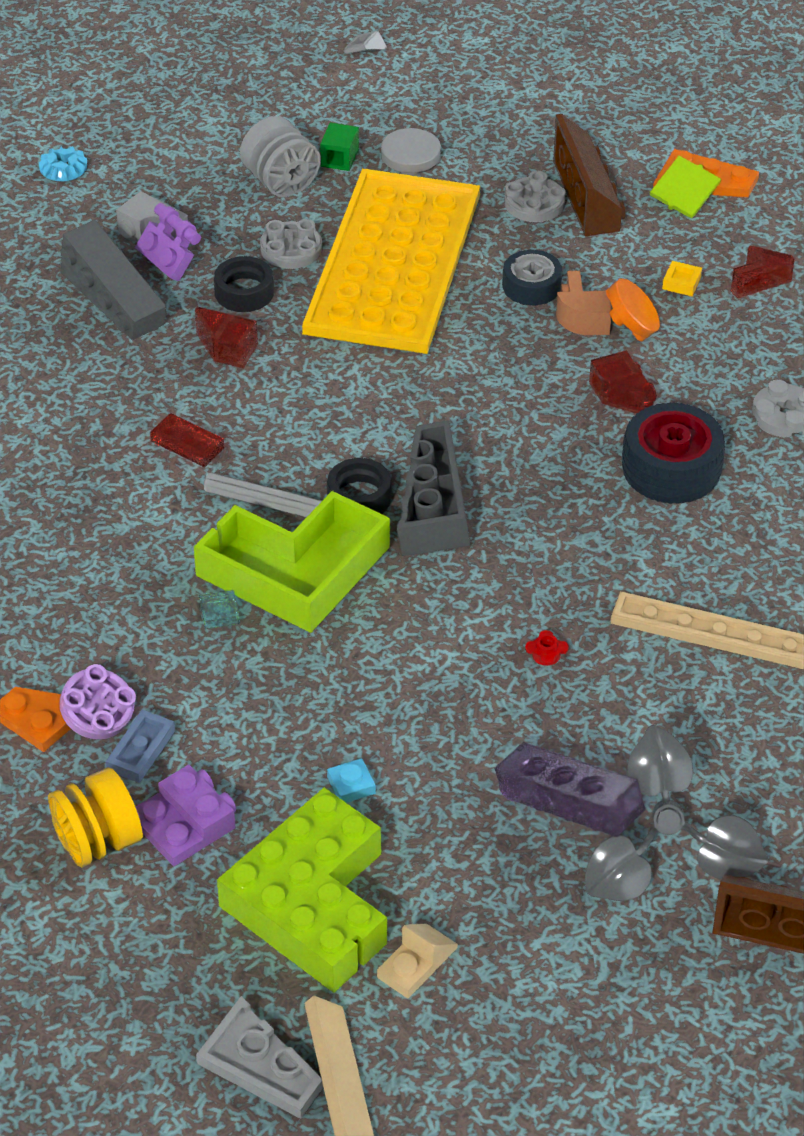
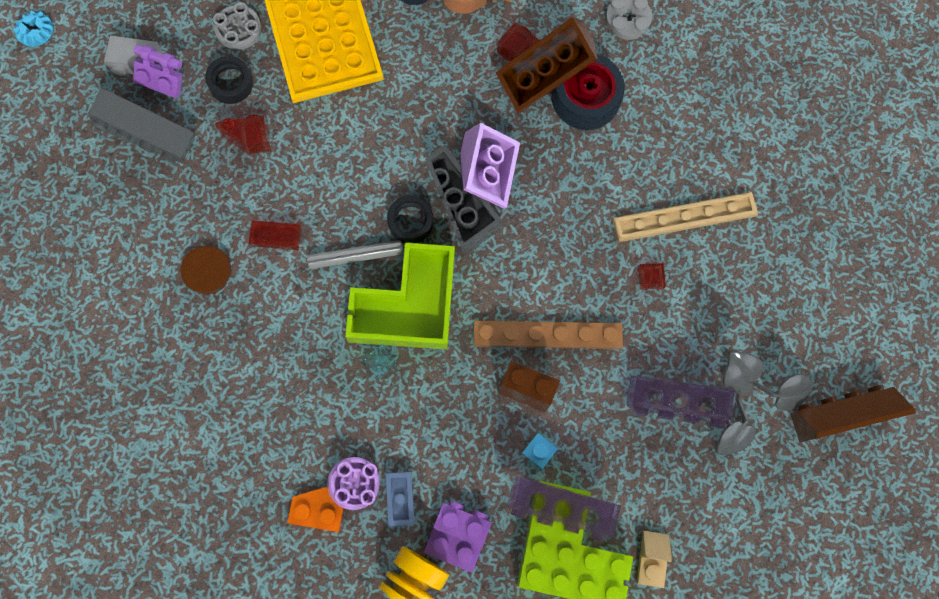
camera: 35 degrees left, 30 degrees up
red plate [525,630,569,666] -> none
none -> reddish brown tile [180,246,232,295]
none -> lavender slope [460,123,520,208]
none -> medium nougat plate [474,321,623,349]
none -> reddish brown slope [496,17,598,113]
none -> reddish brown brick [498,361,560,412]
none -> clear purple brick [506,476,621,542]
none -> clear red tile [638,263,666,290]

